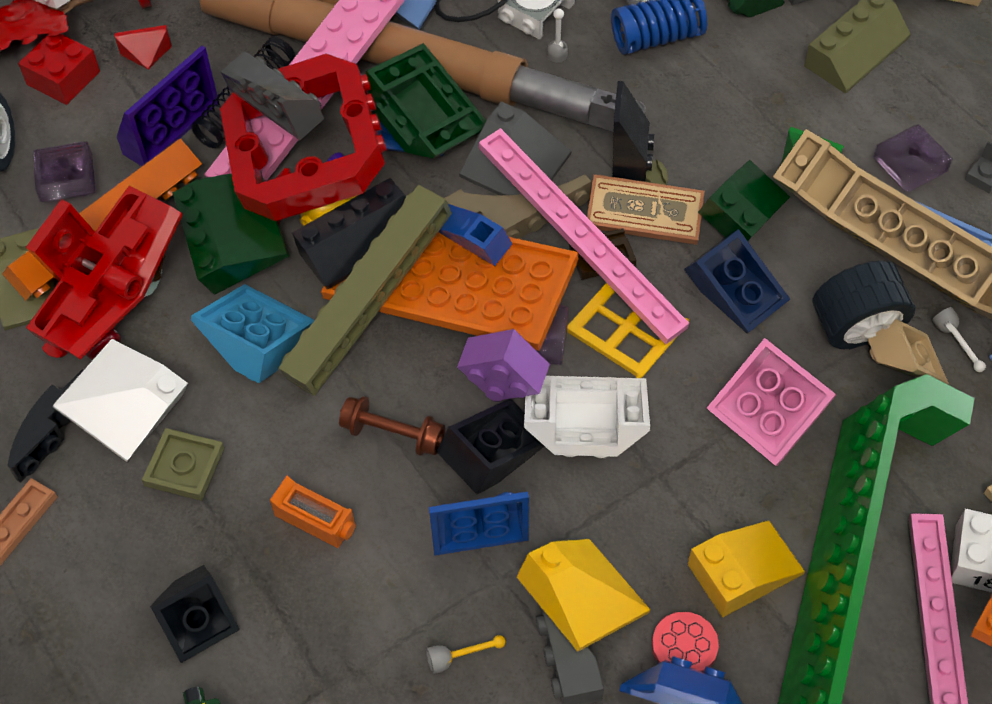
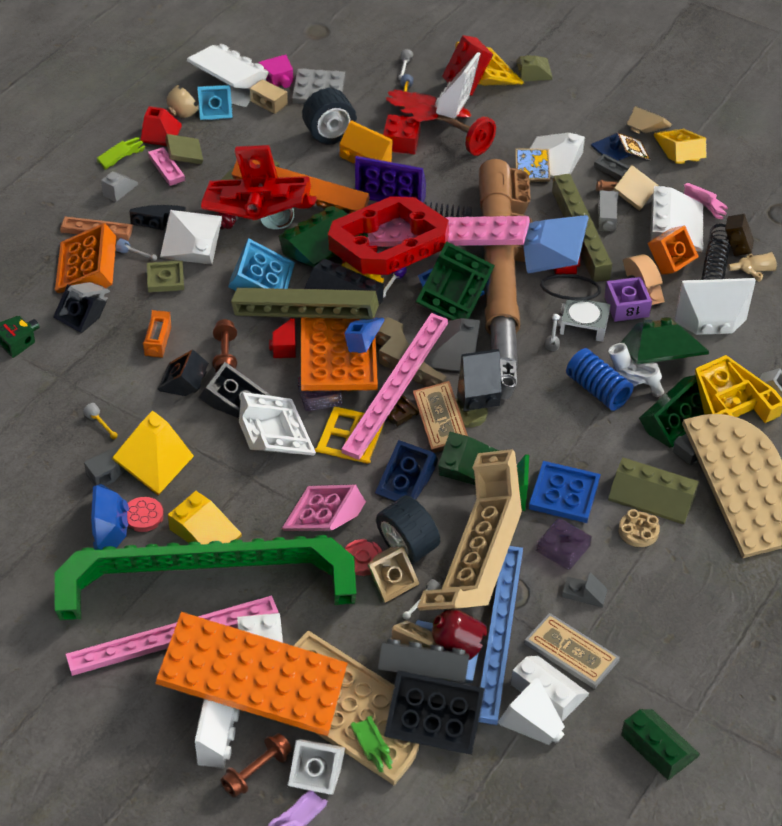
camera: 65 degrees right, 10 degrees down
clear purple brick [33,141,95,202] -> none
slope [114,25,172,70] -> none
dark grey wedge [221,51,324,140] -> none
blue slope [429,492,529,556] -> none
medium lavender brick [457,329,550,401] -> none
none -> orange slope [55,223,116,293]
none -> light grey arm [68,282,110,301]
none -> hinge [116,238,157,261]
none -> black slope [158,349,209,396]
none -> red slope [269,319,296,358]
none -> light orange slope [339,121,392,164]
none -> coral tile [345,539,382,576]
none -> blue plate [529,461,601,523]
none -> tan tile [619,509,660,547]

